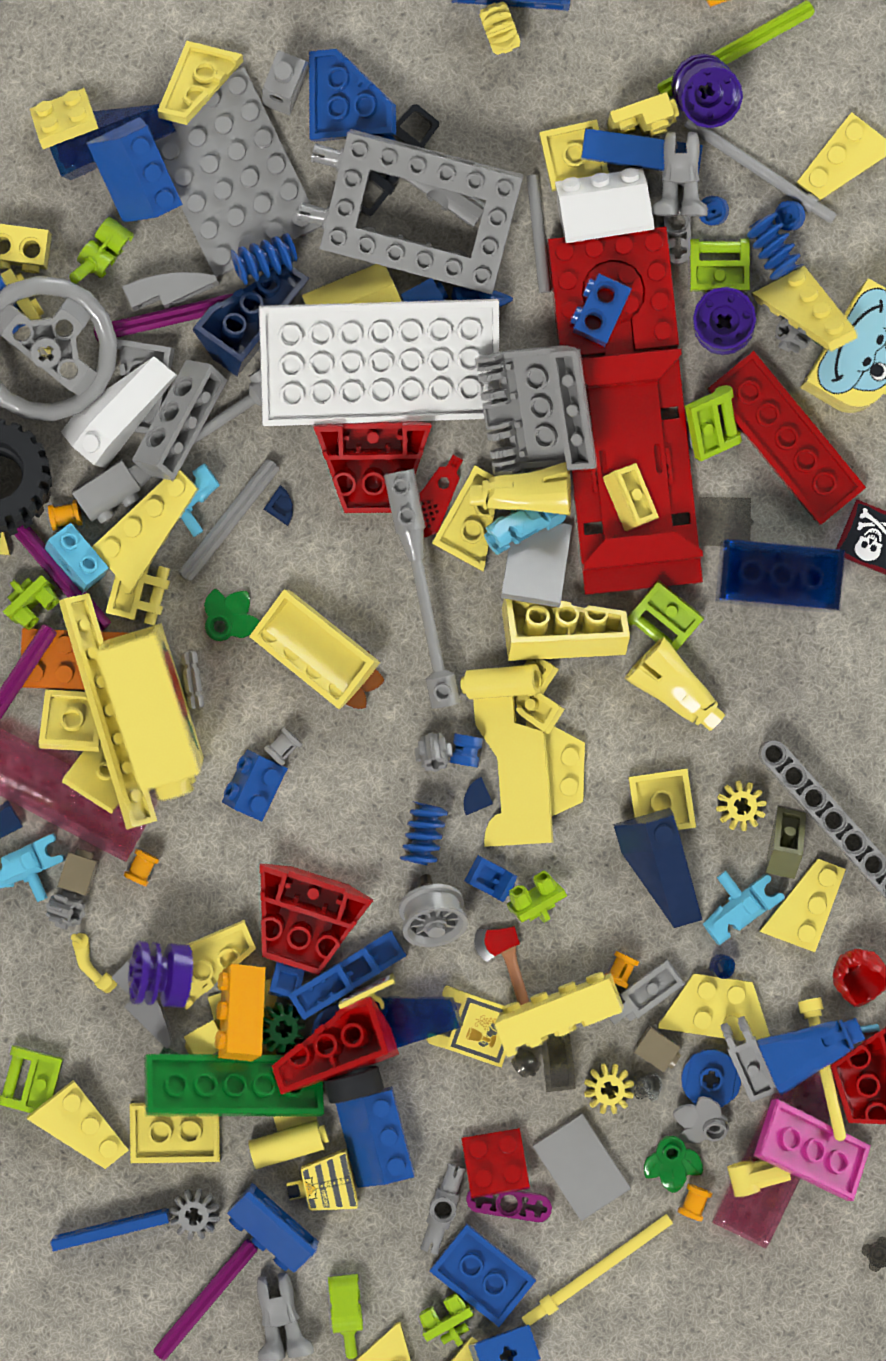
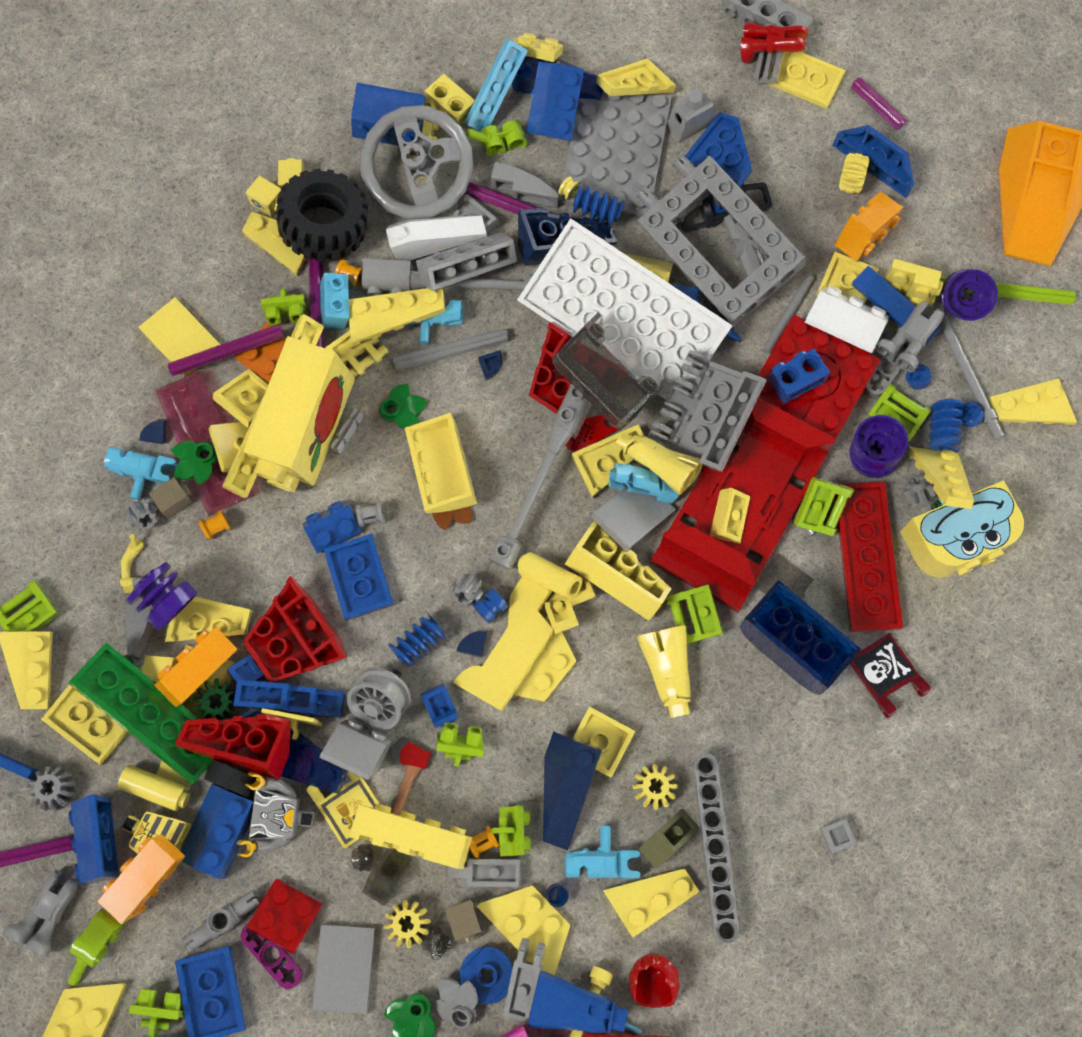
camera: 40 degrees right, 15 degrees down
none -> light orange wedge [97,834,185,924]
none -> green plate [171,441,217,485]
none -> light grey torso [237,772,315,857]
none -> light grey slope [320,719,392,780]
none -> blue plate [324,534,394,621]
none -> medium azure plate [464,38,528,132]
none -> lime hips [491,805,531,856]
none -> clear smoke windscreen [552,312,668,429]
none -> light yellow bush [558,176,580,201]
none -> light orange wedge [835,191,903,262]

